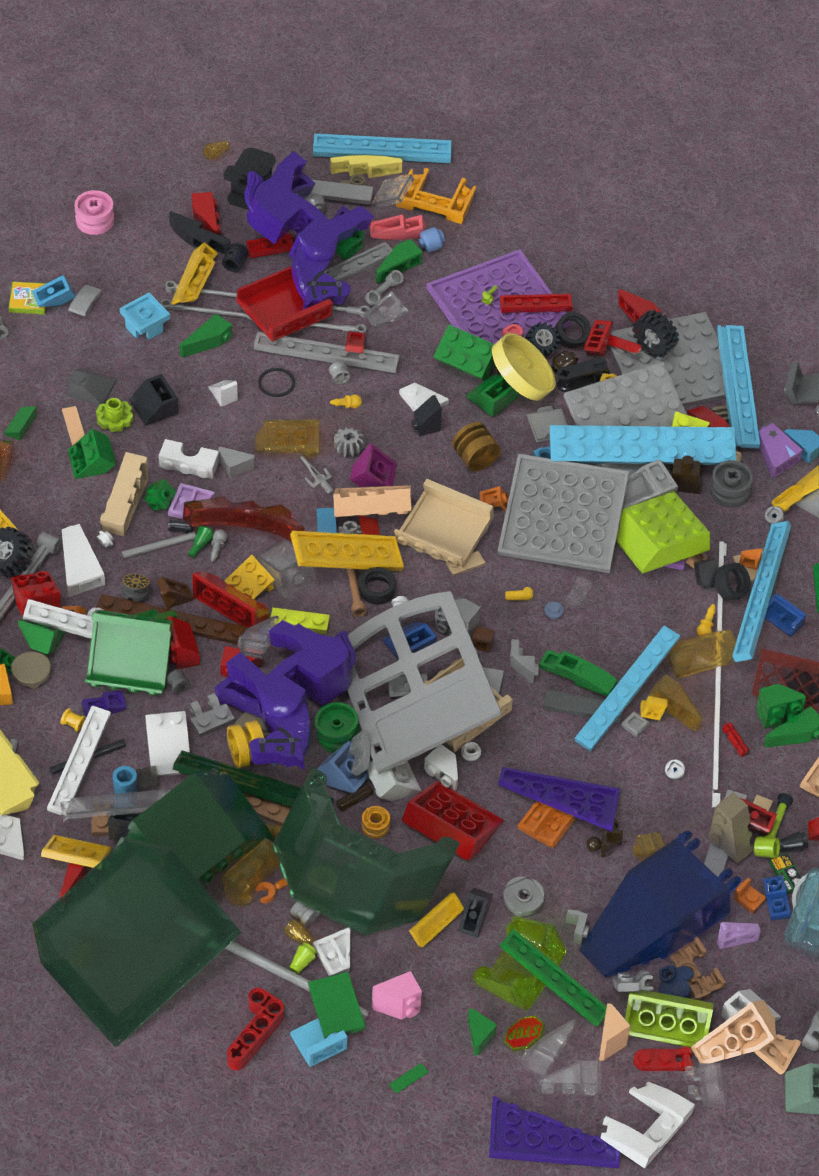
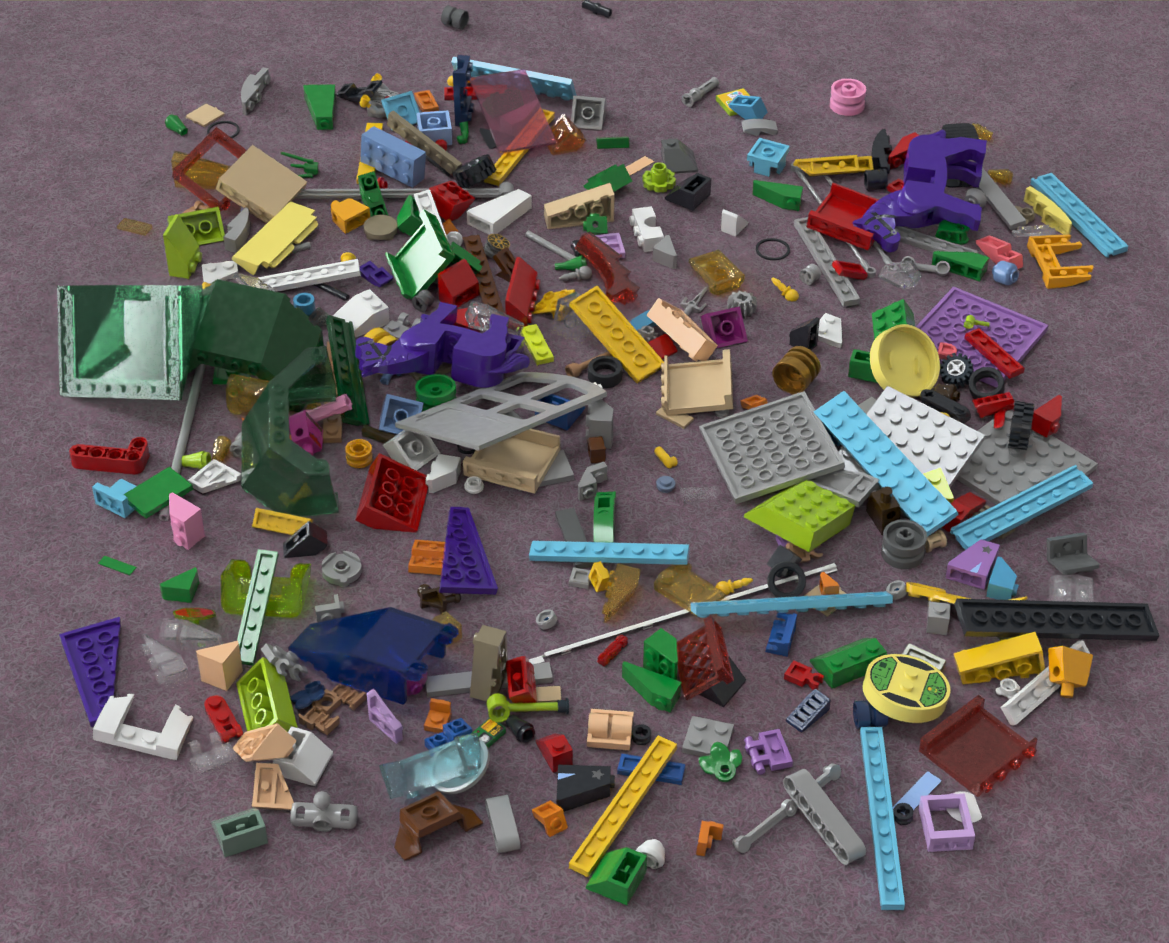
camera: 65 degrees right, 10 degrees down
white plate [96,531,114,548] -> none
light grey slope [349,730,370,776] -> none

